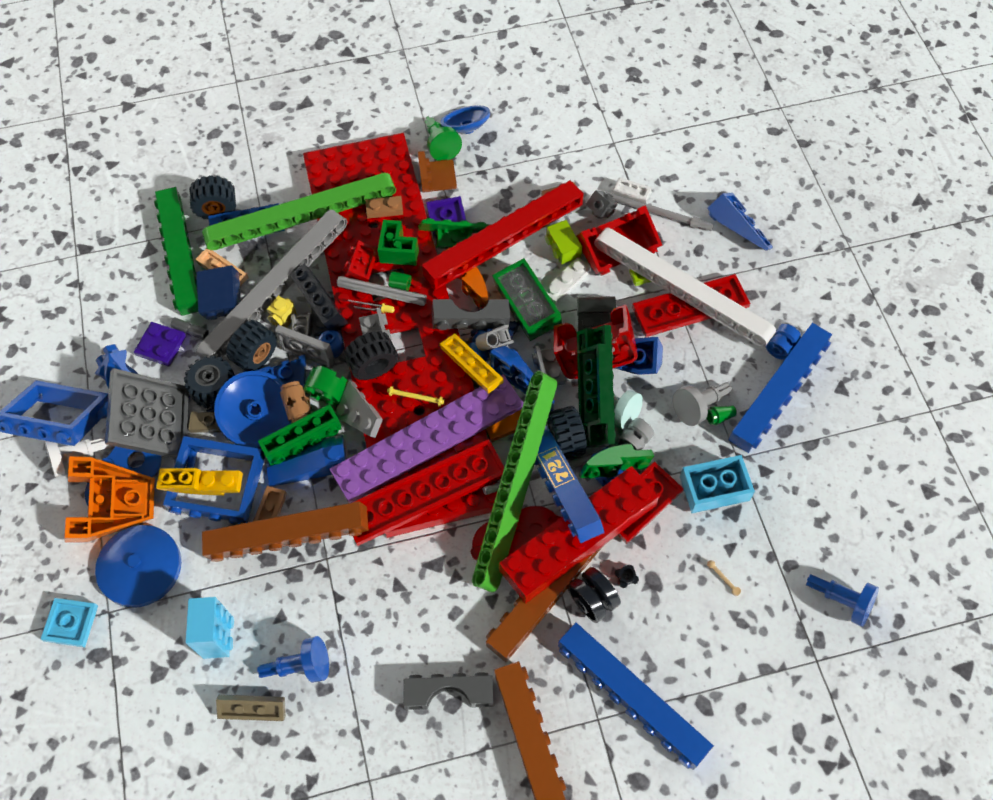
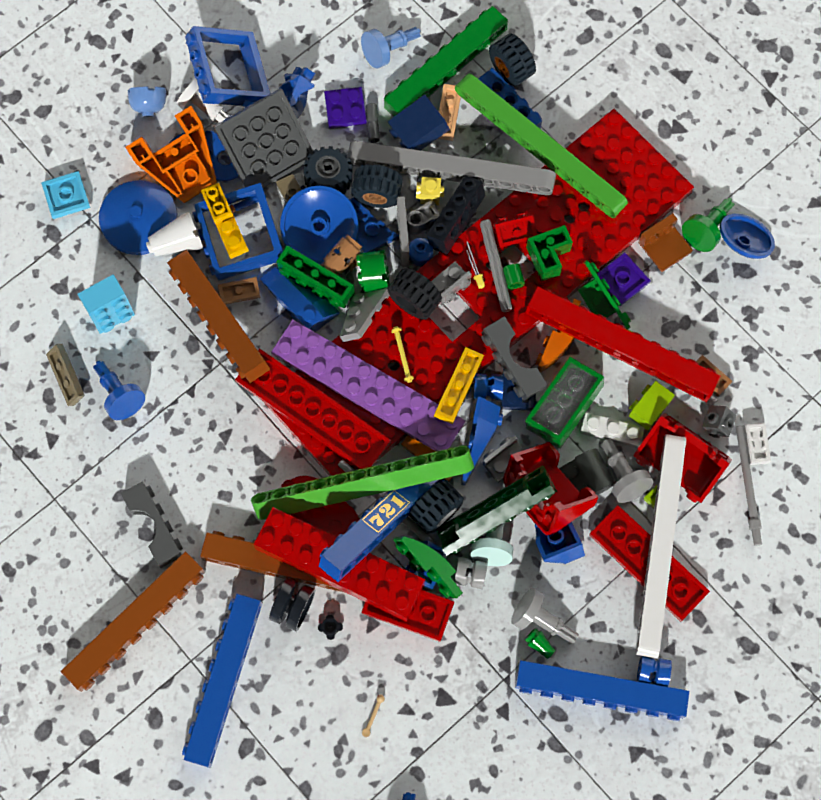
camera: 60 degrees right, 10 degrees up
medium nougat plate [366,196,403,218] -> none
light grey piece [476,324,514,351] -> none
medium azure brick [680,455,755,514] -> none
blue wedge [707,193,773,251] -> none
none -> medium blue cylinder [128,87,166,117]
none -> white cone [146,212,203,256]
none -> medium blue piece [361,27,421,69]
none -> light grey piece [601,439,653,503]

